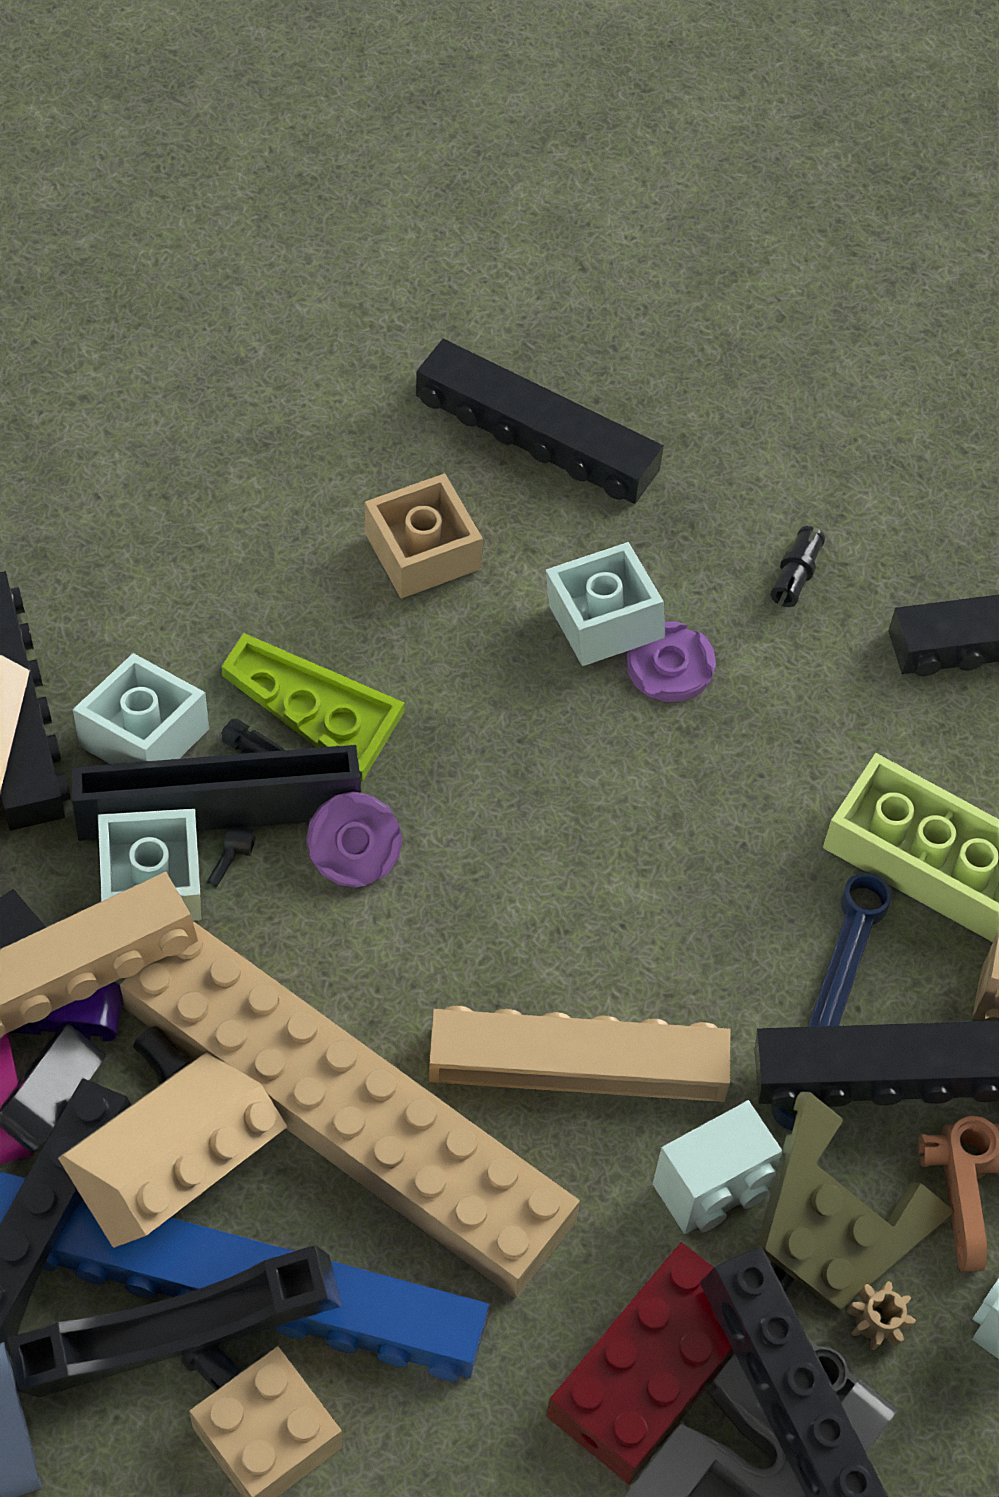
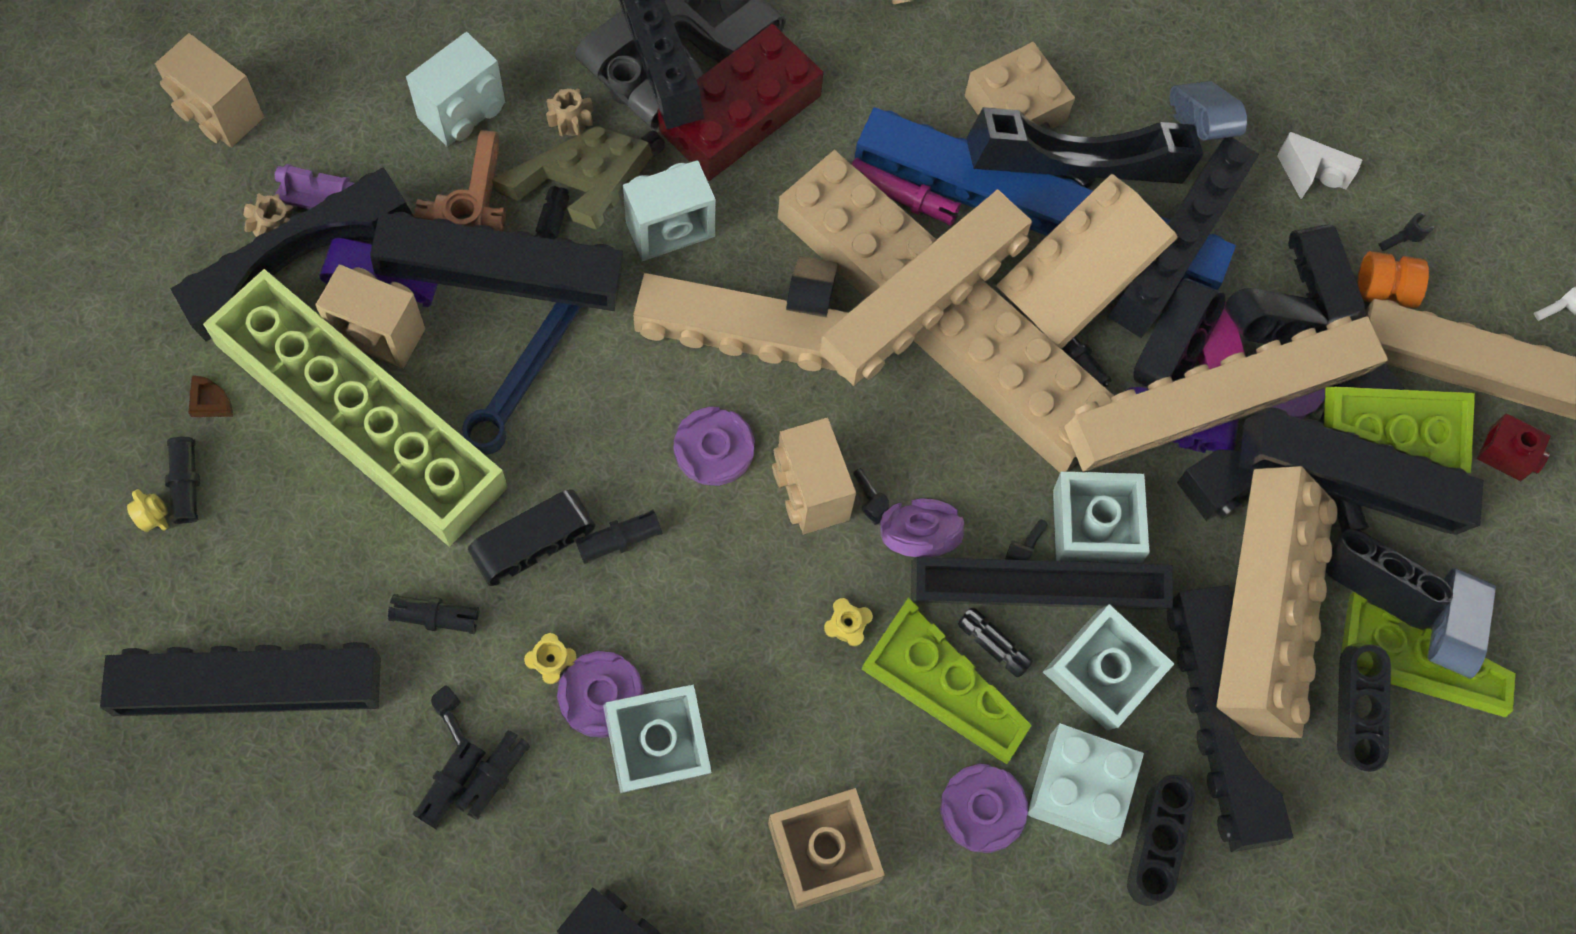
camera: 175 degrees left, 10 degrees up
none -> black pin [388,594,480,634]
none -> black hand [431,685,466,746]
none -> black pin [454,730,530,820]
none -> black beam [468,489,596,586]
none -> light yellow plate [524,633,577,684]
none -> black axle [535,186,569,239]
none -> black pin [575,509,663,564]
none -> medium lavender tile [673,407,755,486]
none -> tan brick [772,417,856,535]
none -> black beam [786,256,838,318]
none -> tan brick [820,189,1032,386]
none -> light yellow plate [824,598,873,647]
none -> dark pink pin [852,158,961,226]
none -> black hand [853,468,889,525]
none -> medium lavender tile [940,764,1028,853]
none -> light aqua brick [1028,723,1144,845]
none -> black beam [1127,775,1195,906]

